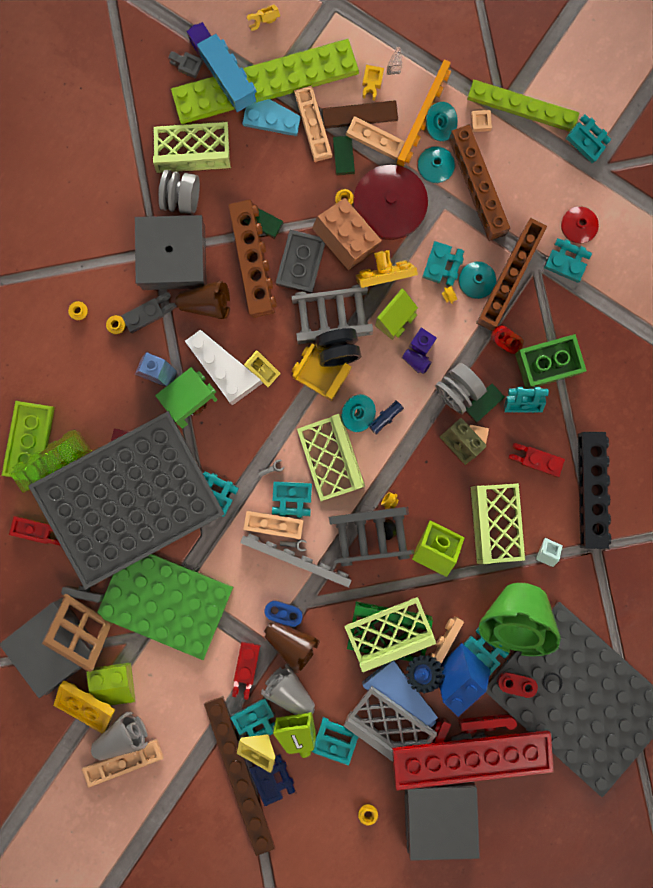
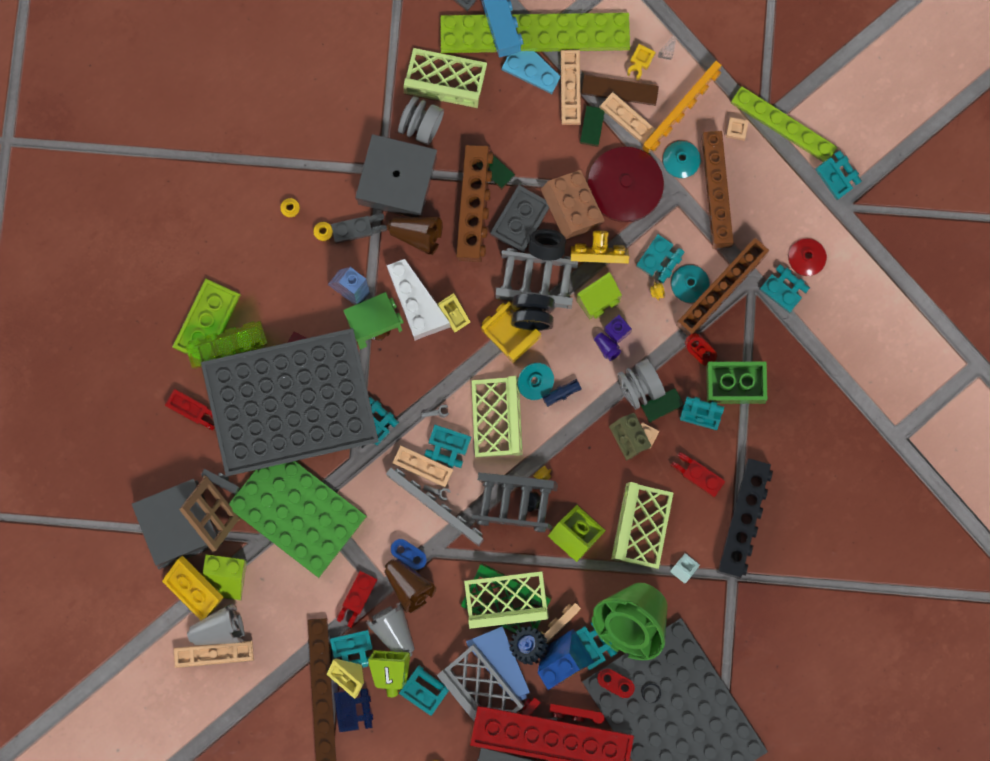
camera: 15 degrees right, 5 degrees down
yellow plate [335,189,354,205] -> none
teal dish [426,102,458,141] -> none
none -> black tyre [529,229,566,261]

